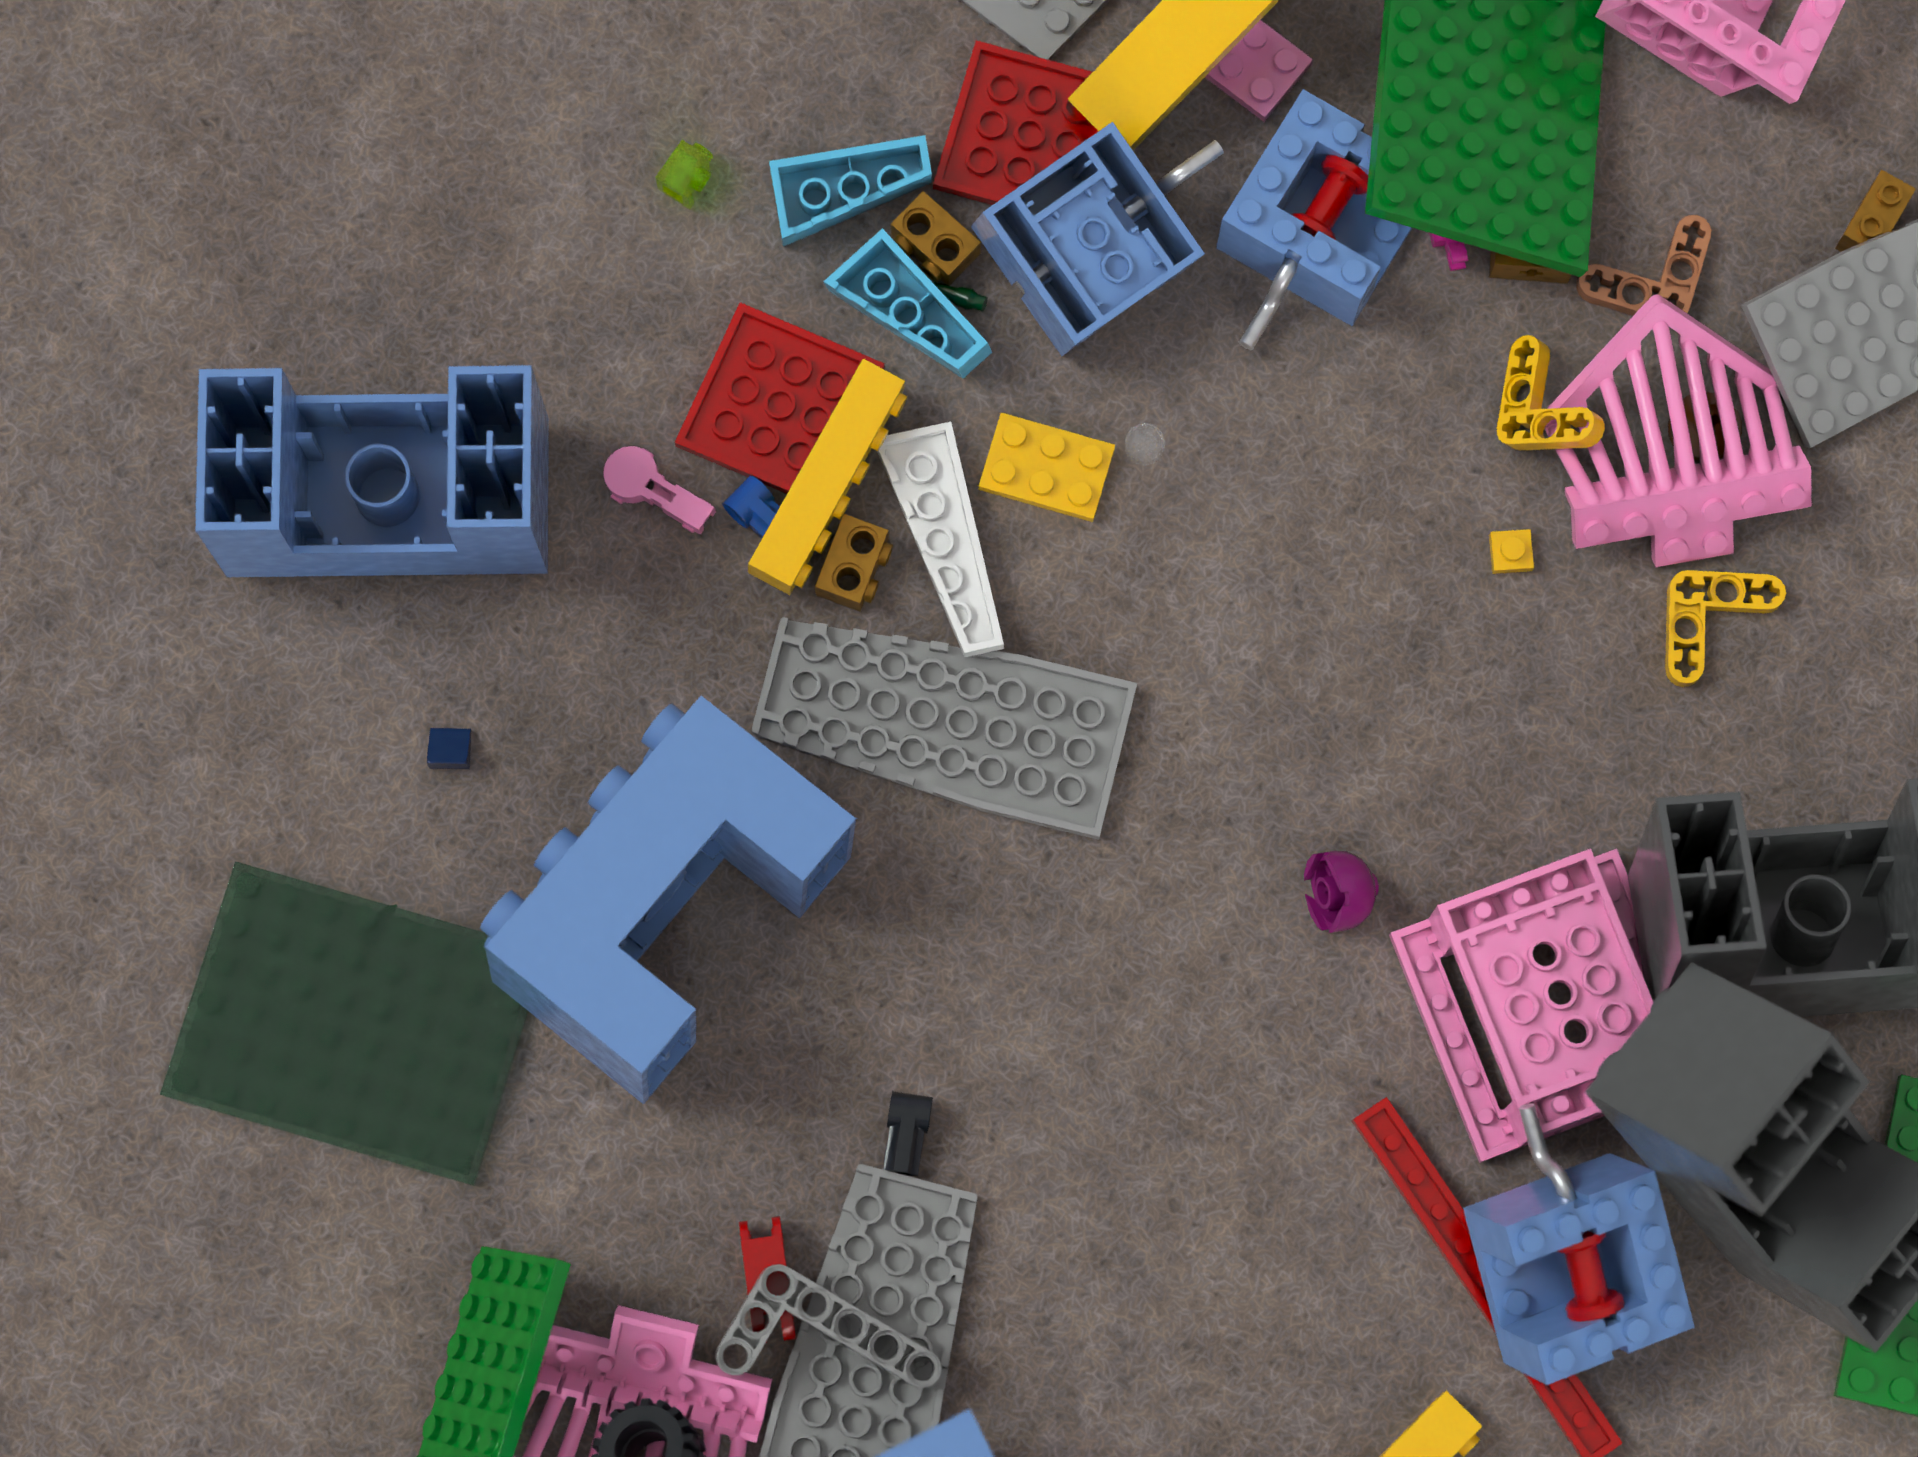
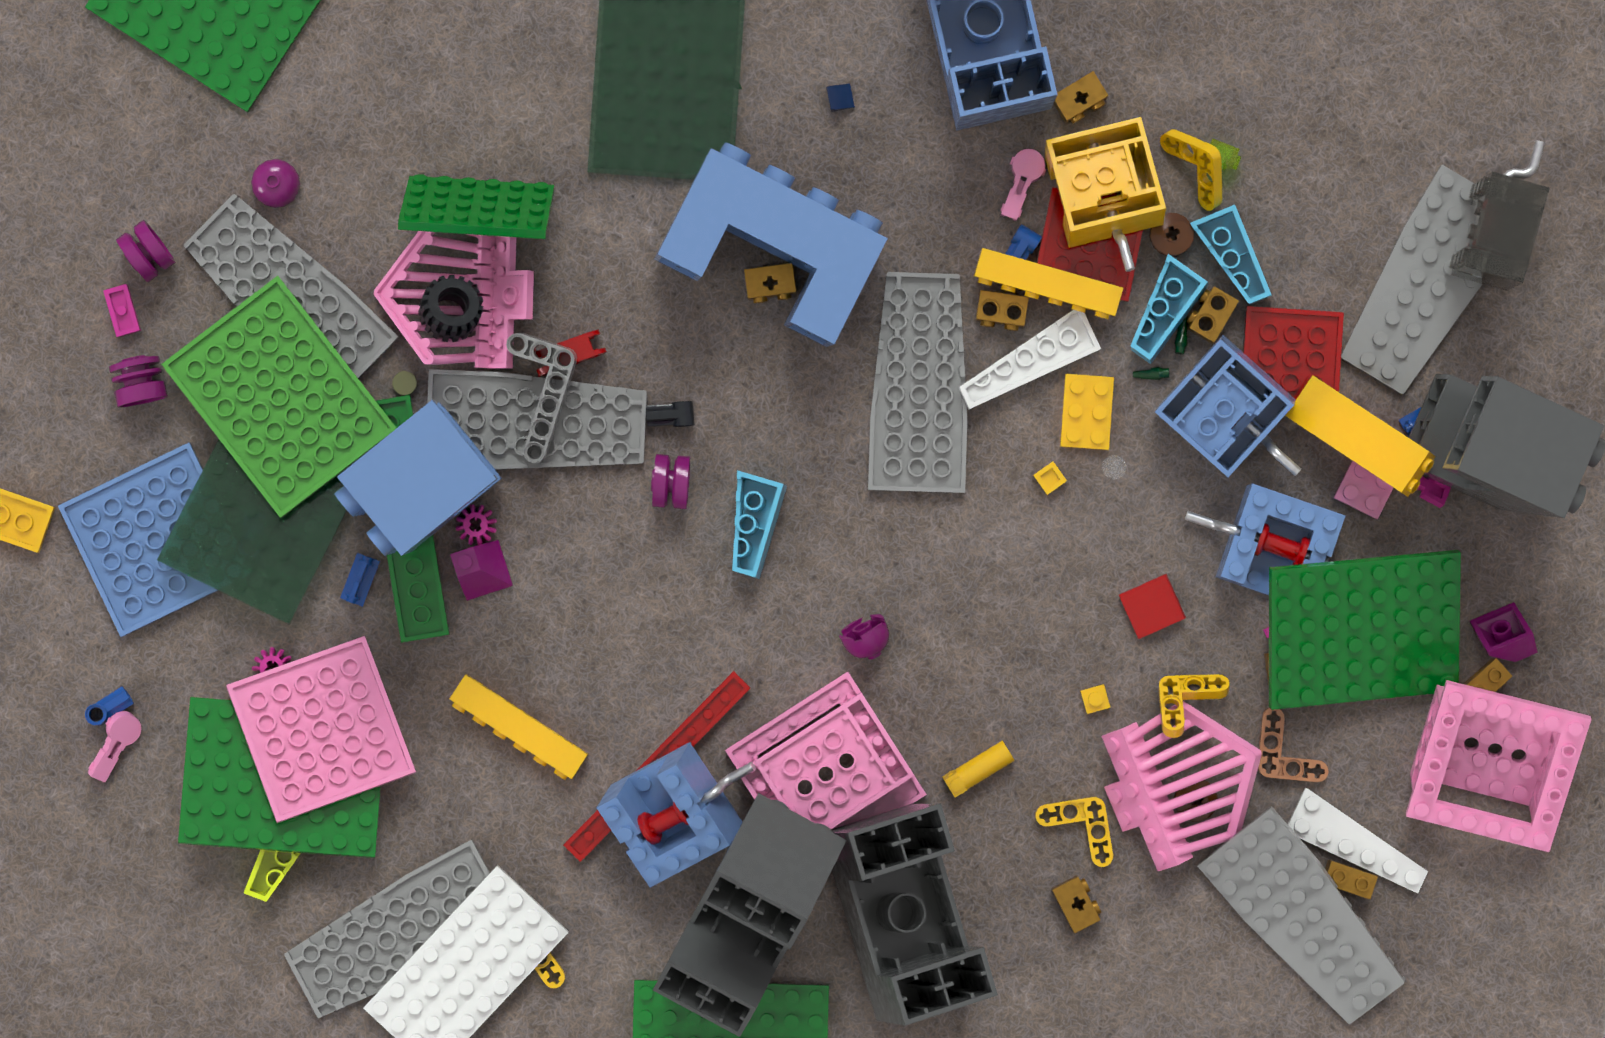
camera: 85 degrees right, 10 degrees up
none -> magenta wheel [651,454,690,509]
none -> medium azure wedge [732,470,787,579]
none -> pearl gold brick [744,263,796,304]
none -> yellow piece [942,740,1015,797]
none -> yellow plate [1033,461,1067,495]
none -> yellow piece [1045,117,1166,272]
none -> pearl gold brick [1051,875,1102,933]
none -> pearl gold brick [1054,71,1109,124]
none -> red slope [1119,574,1186,639]
none -> dark green piece [1133,367,1169,380]
none -> reddish brown piece [1150,213,1194,256]
none -> yellow beam [1160,129,1222,211]
none -> white wing [1288,788,1428,893]

